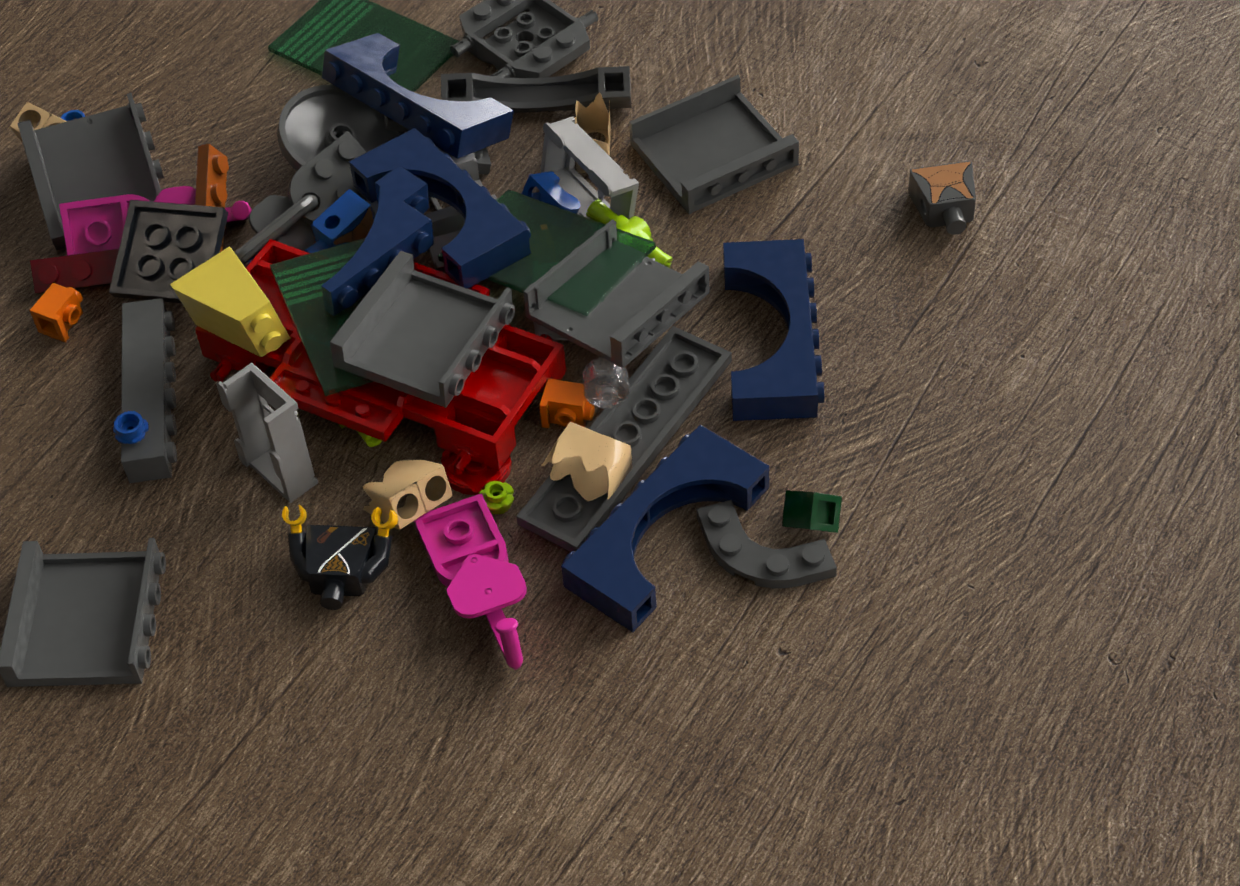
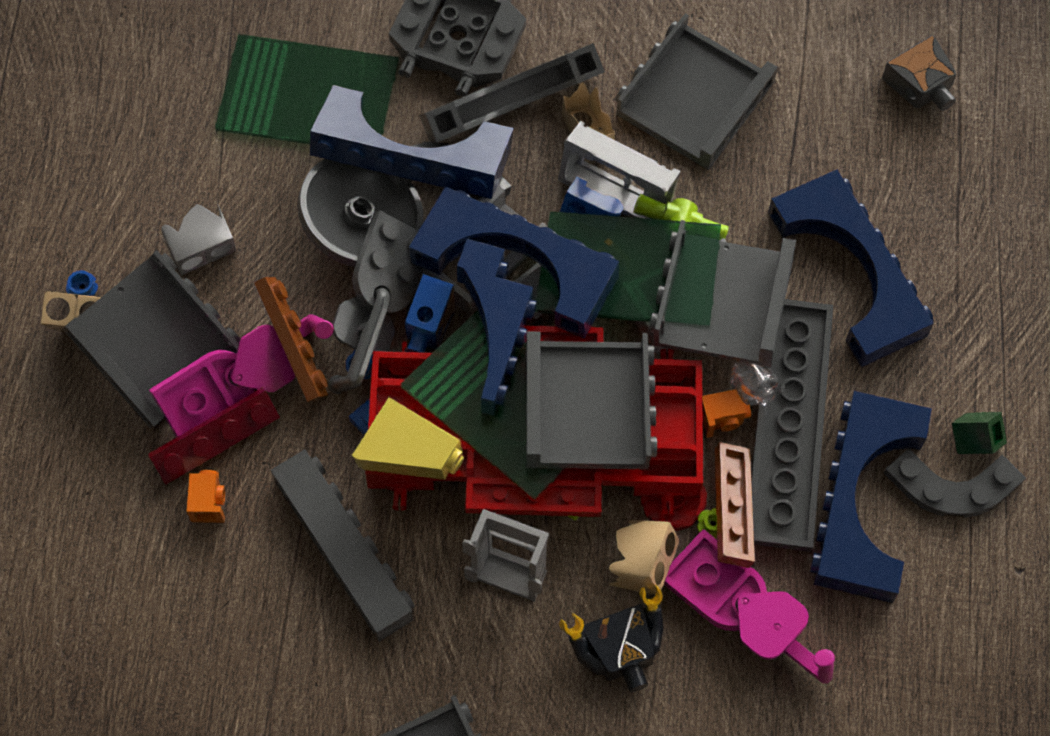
camera: 30 degrees left, 15 degrees up
black plate [109,200,228,303] -> none
blue plate [113,411,149,444] -> none
tan piece [541,422,632,501] -> none
none -> light grey piece [159,203,236,275]
none -> plate [715,442,755,568]

